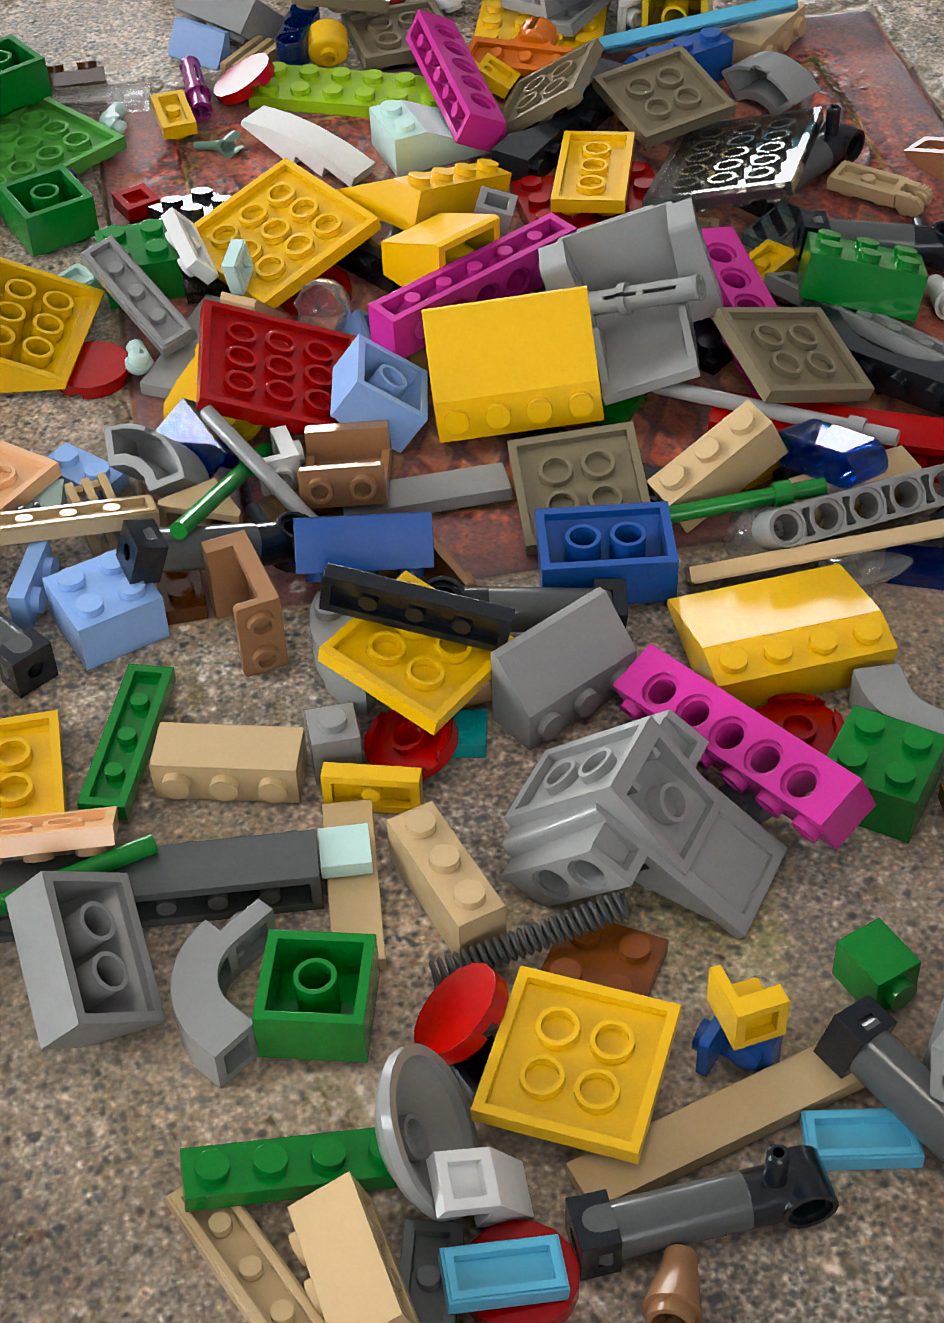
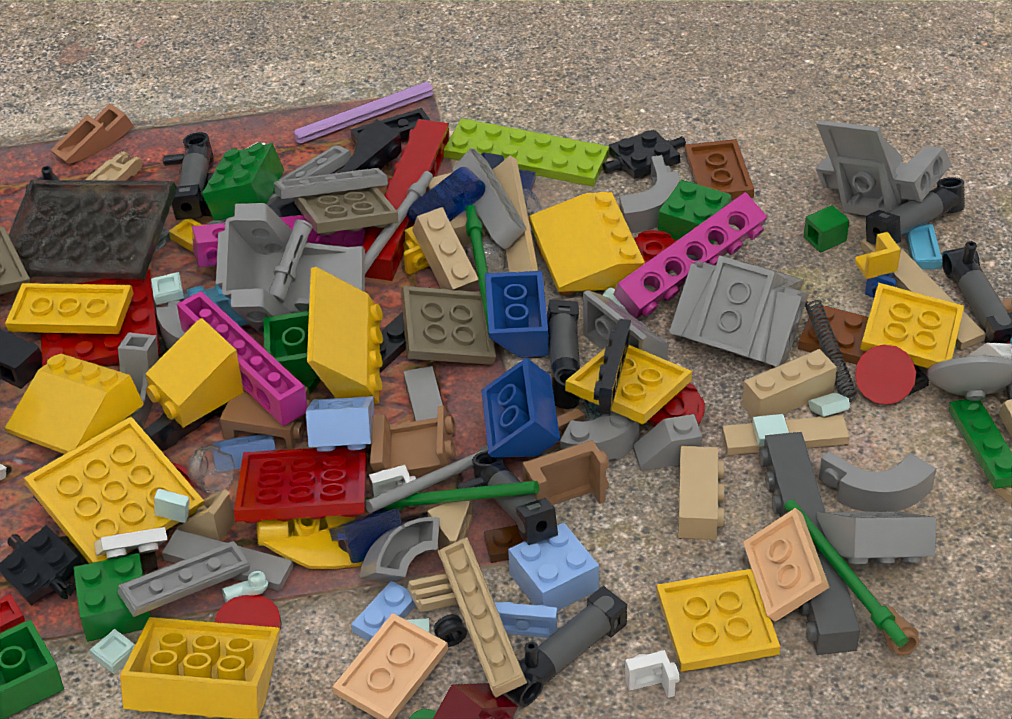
camera: 90 degrees left, 0 degrees up
green plate [77,663,176,821] -> none
green brick [252,929,380,1063] -> none
yellow plate [320,762,424,814] -> none
none -> light grey tile [274,168,388,199]
none -> light aqua tile [808,392,850,417]

